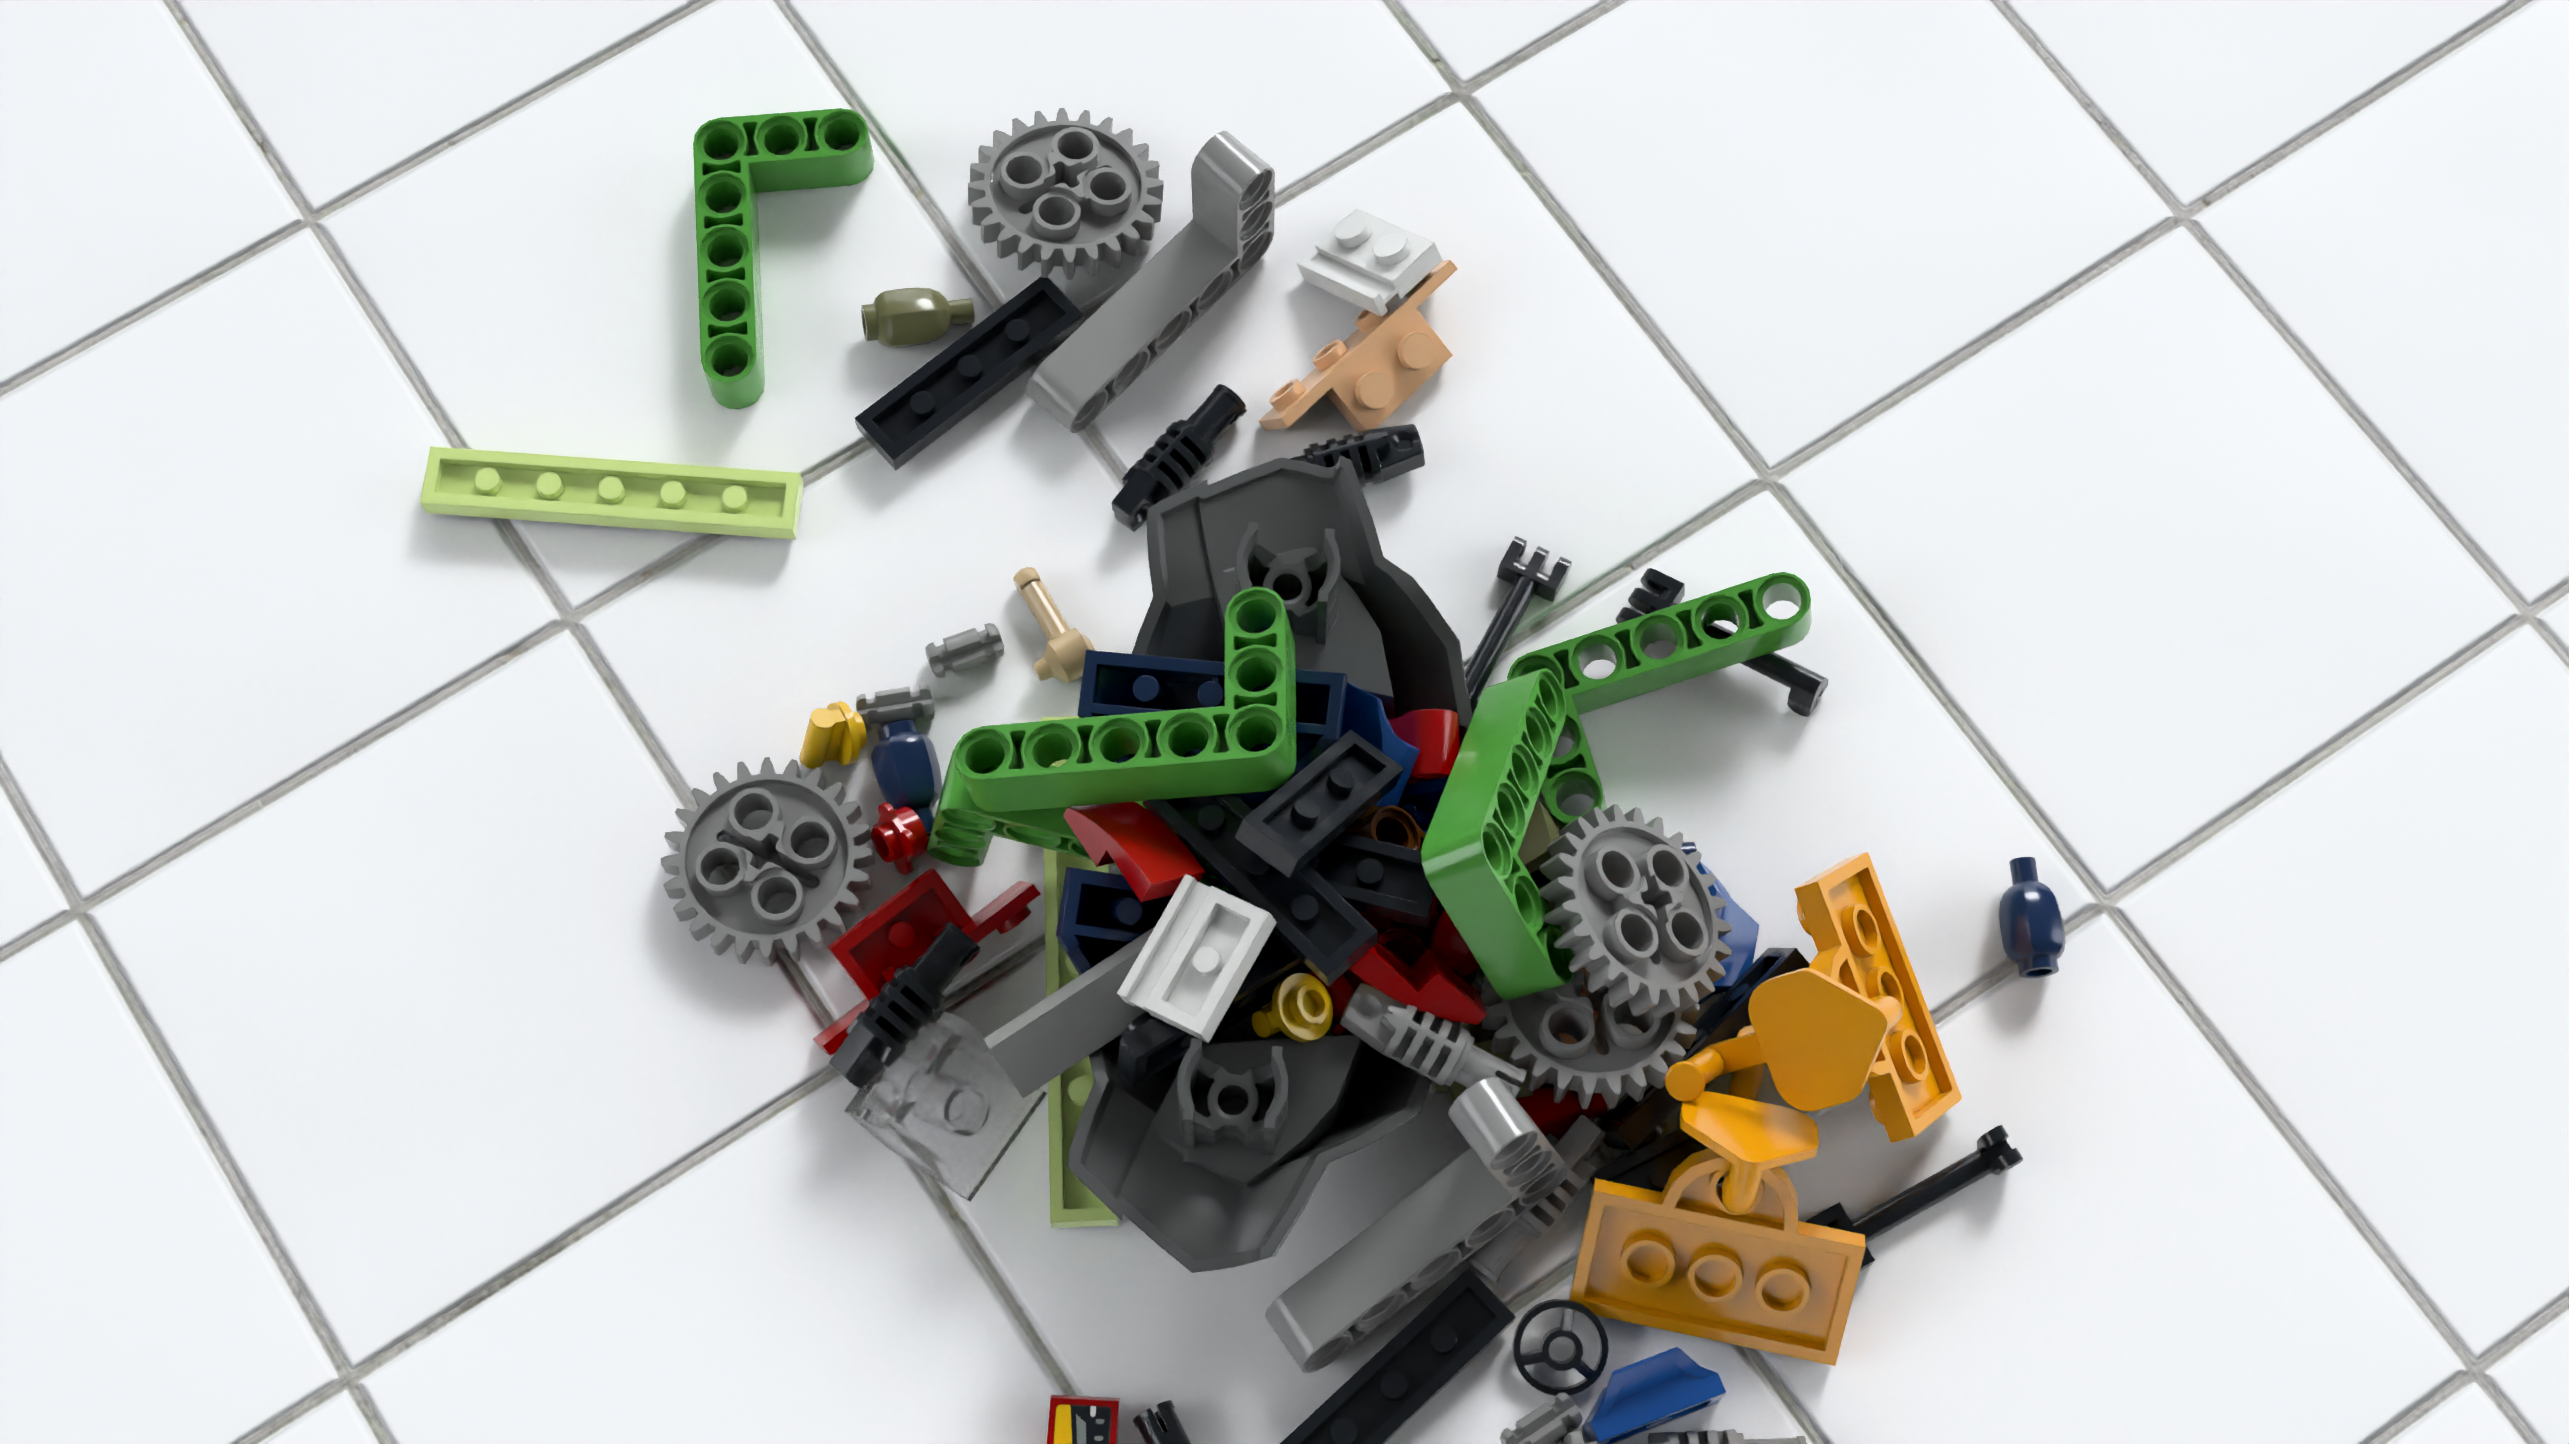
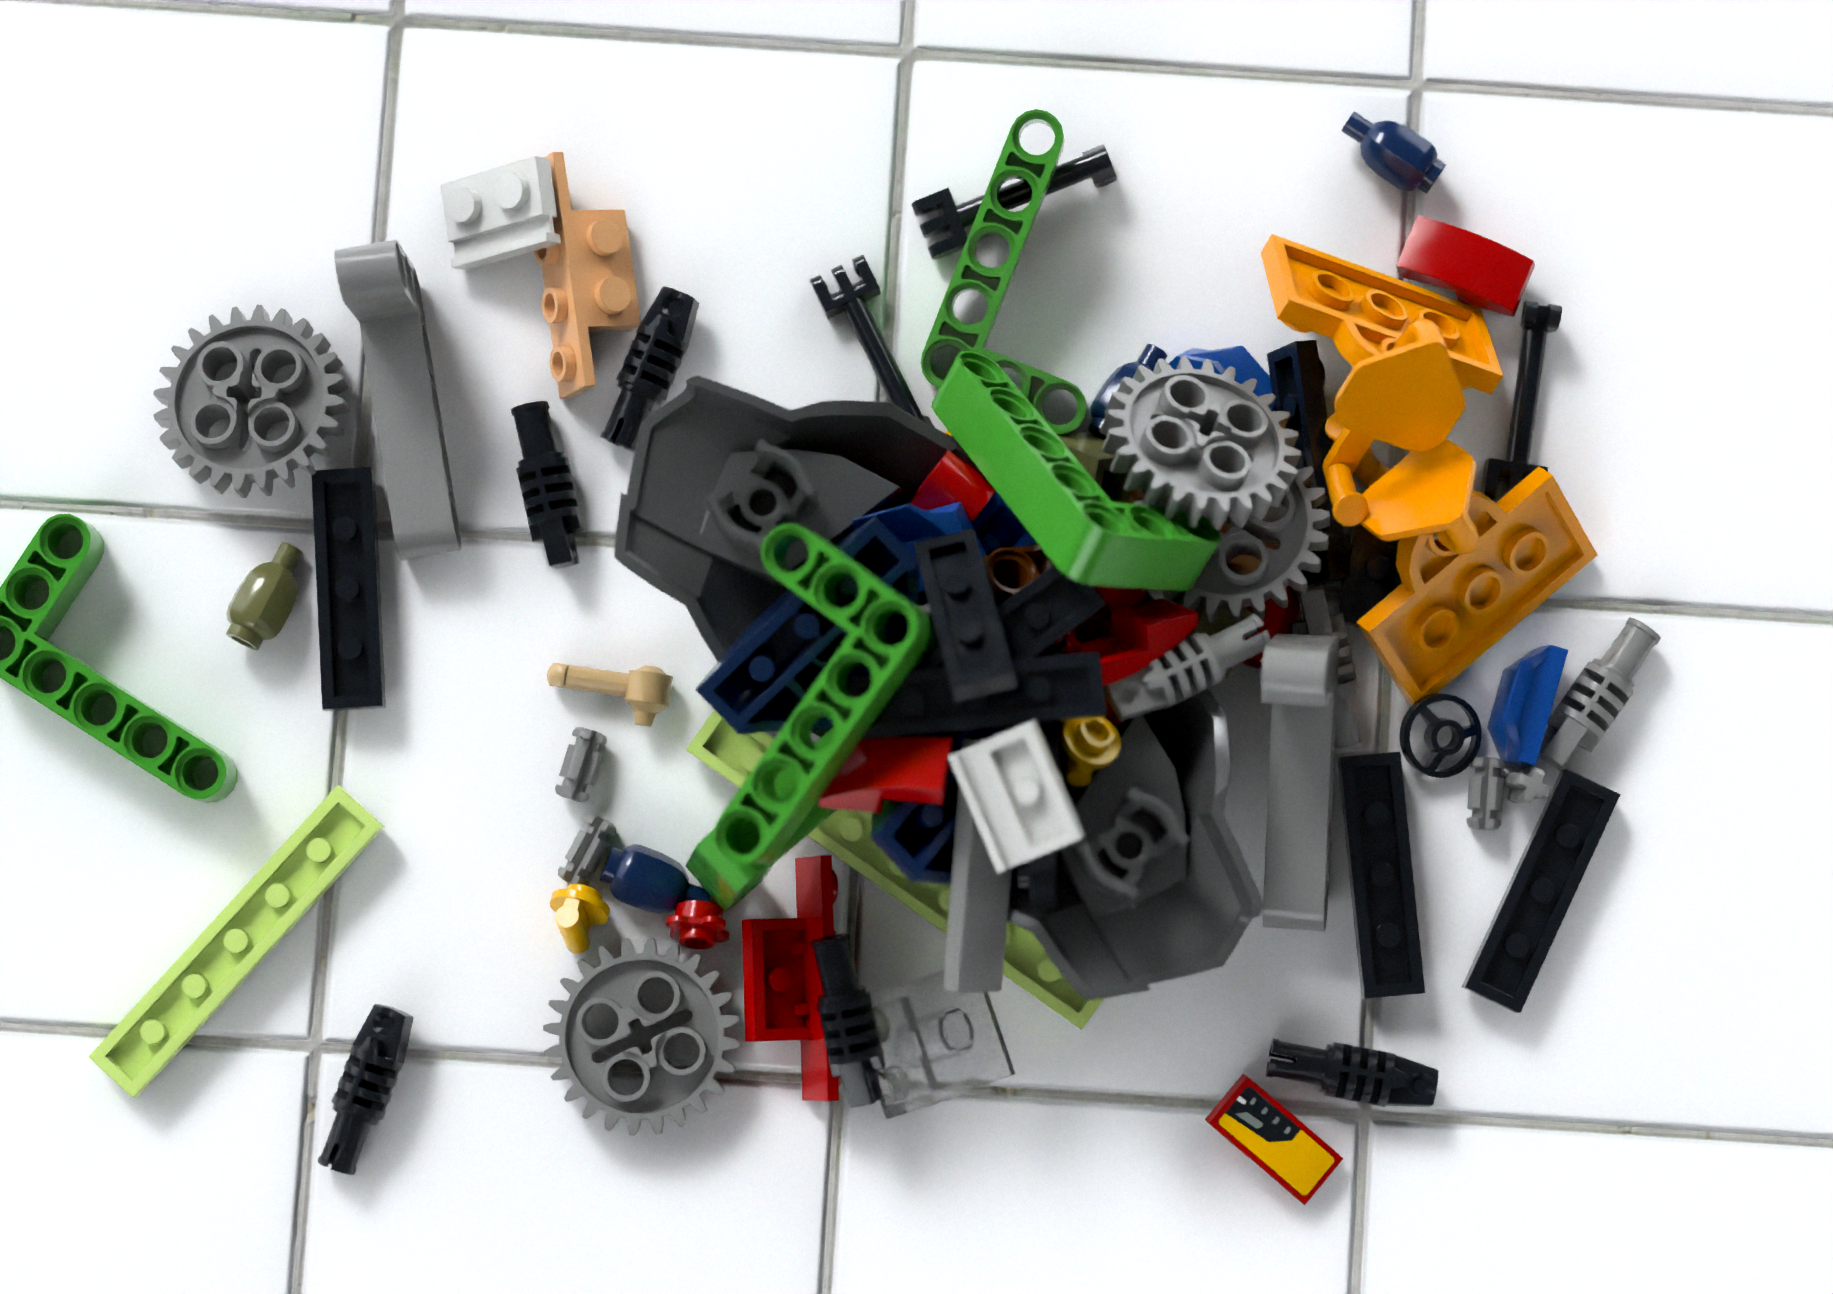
camera: 55 degrees left, 15 degrees up
none -> black hinge [317,1004,414,1175]
none -> red slope [1396,215,1535,317]

